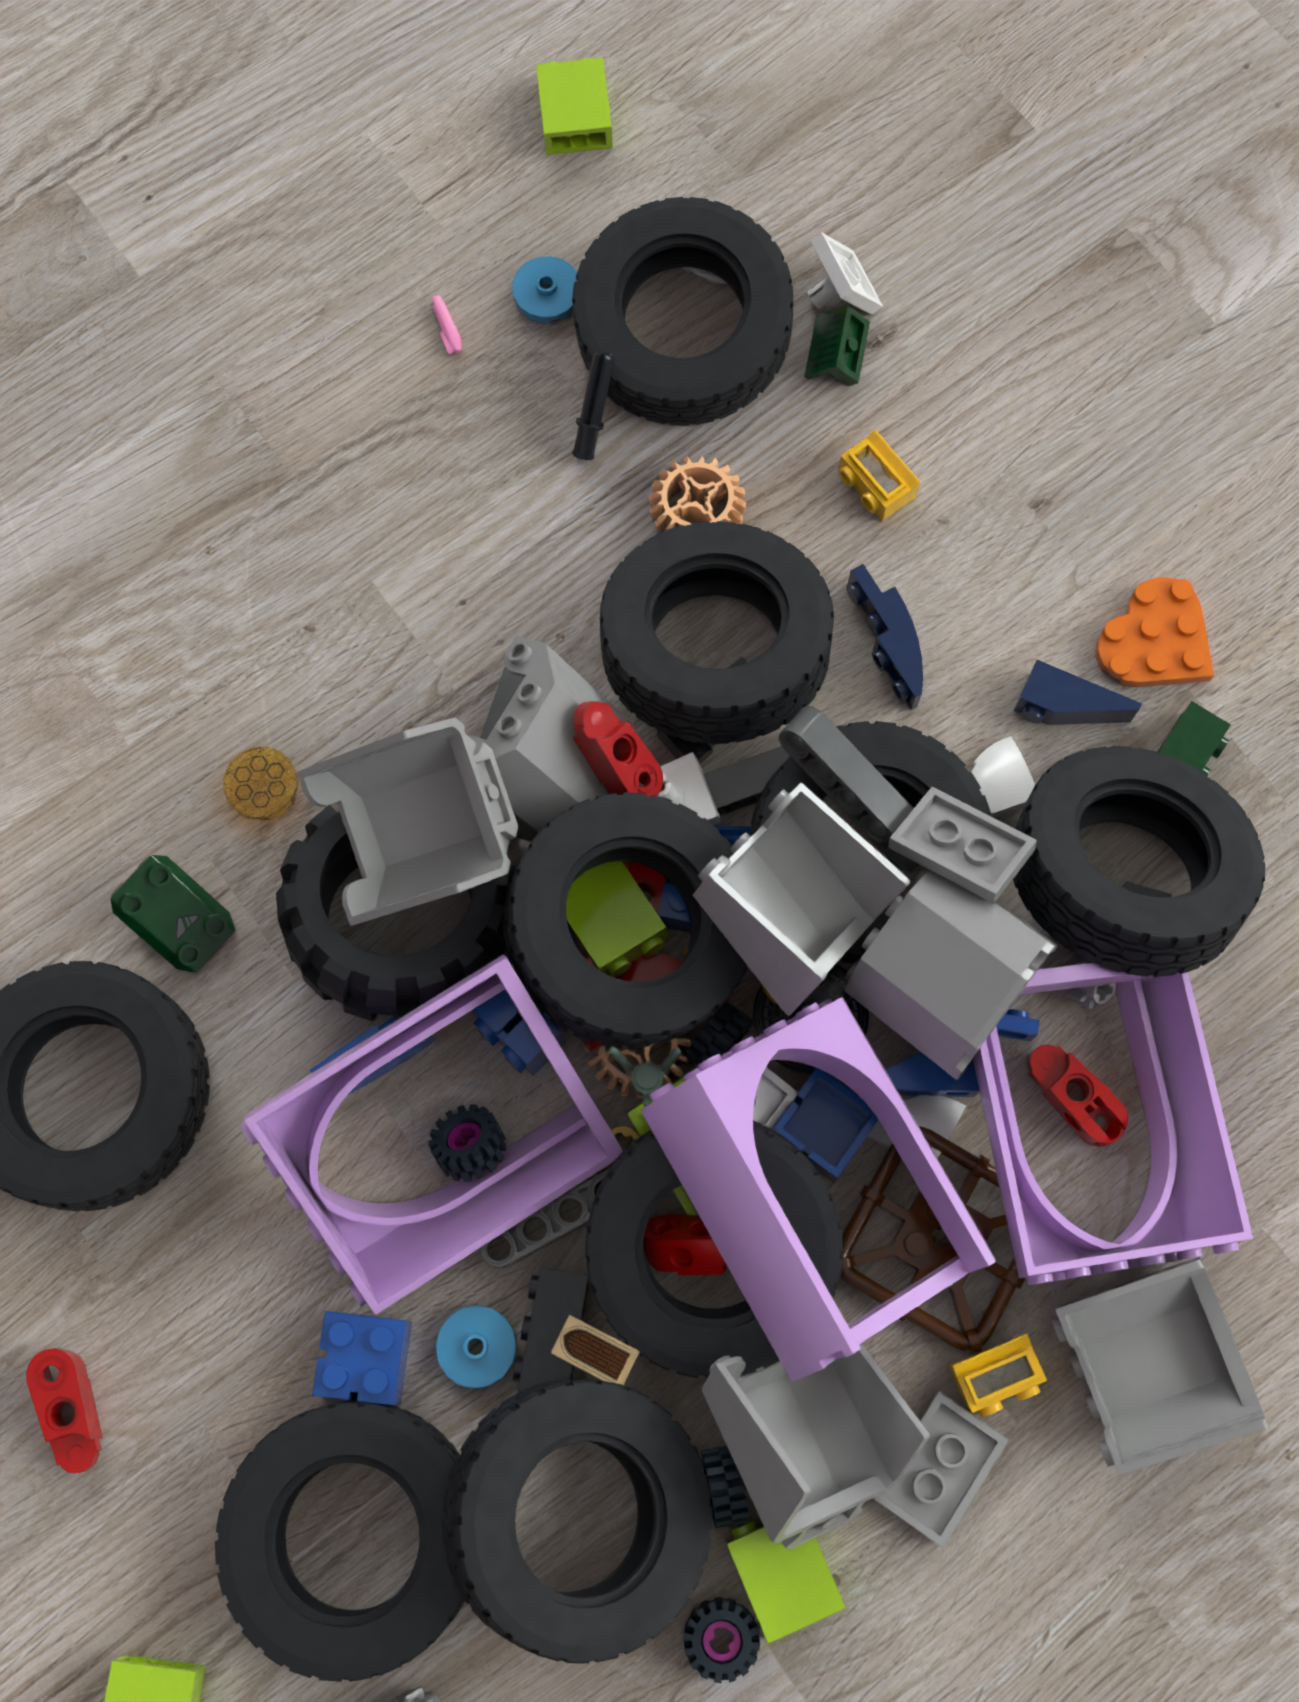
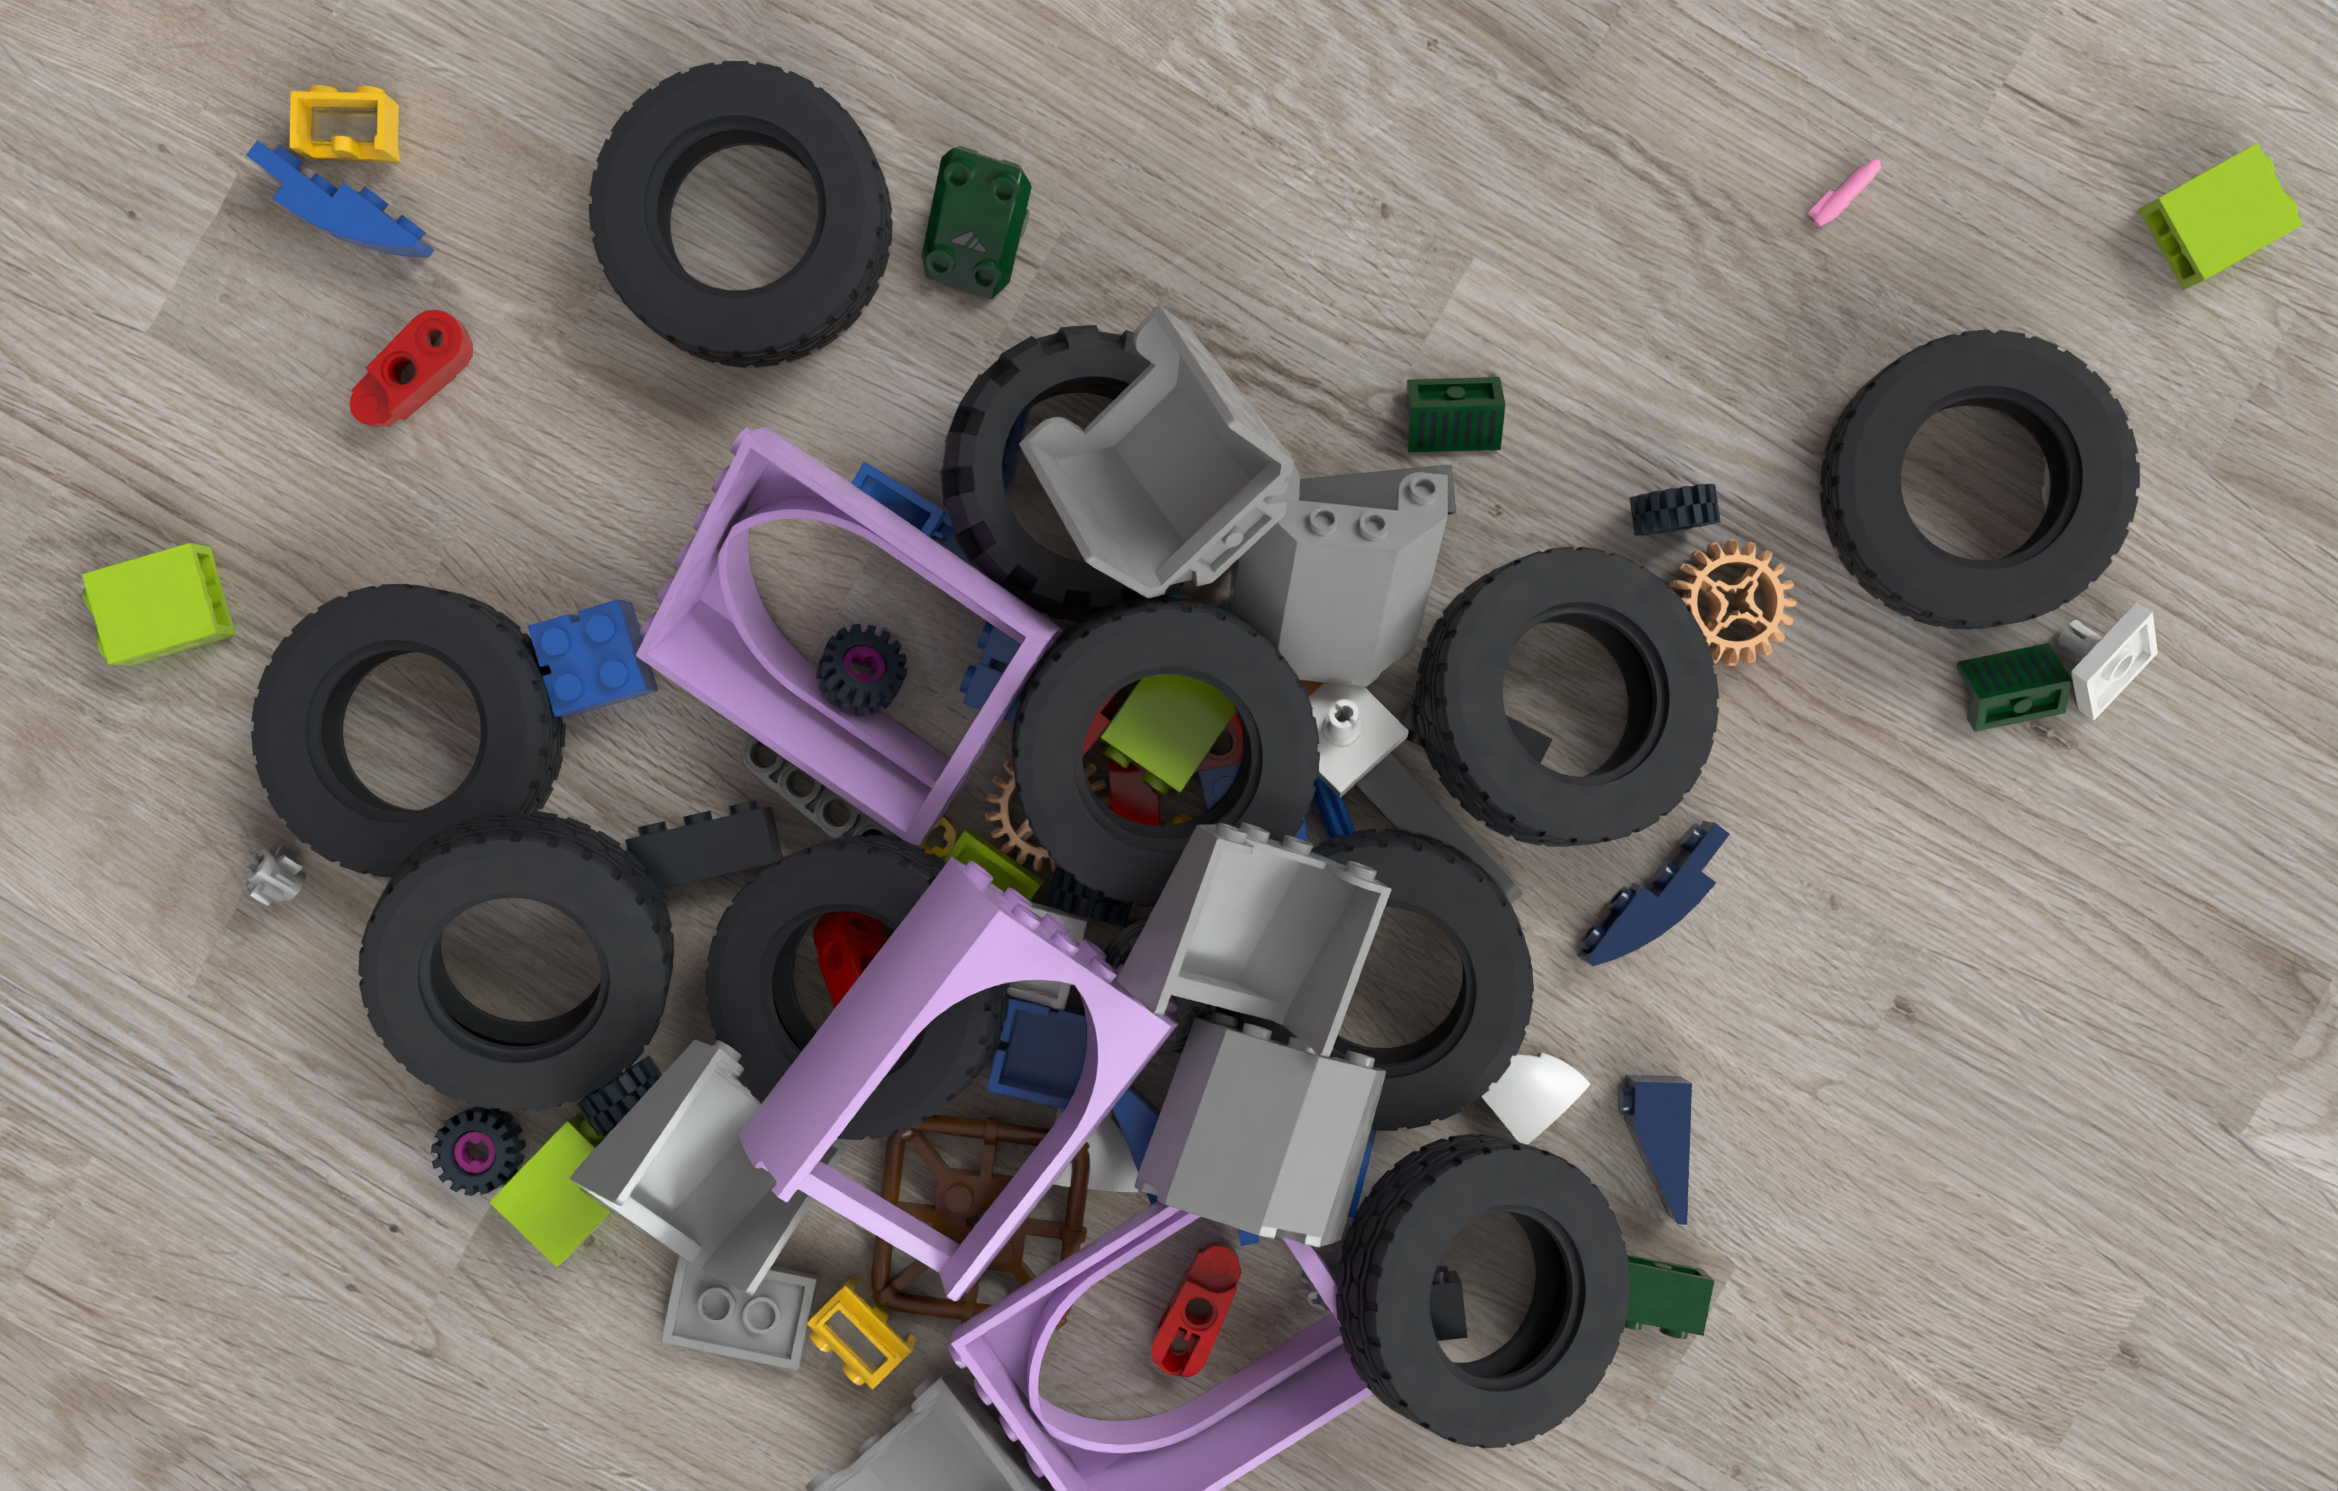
camera: 65 degrees right, 15 degrees up
clear yellow tile [223,747,299,821] -> none
dark azure plate [436,1305,517,1389] -> none
dark azure plate [512,256,577,324] -> none
tile [551,1315,640,1385] -> none
black axle [572,351,615,460] -> none
red piece [572,701,663,797] -> none
sand green plant [609,1046,681,1107] -> none
dark grey beam [779,706,919,871] -> none
yellow window [838,430,920,521] -> none
light grey plate [889,787,1037,904] -> none
orange plate [1095,577,1214,687] -> none
none -> dark green panel [1406,377,1506,453]
none -> black bush [1629,484,1721,536]

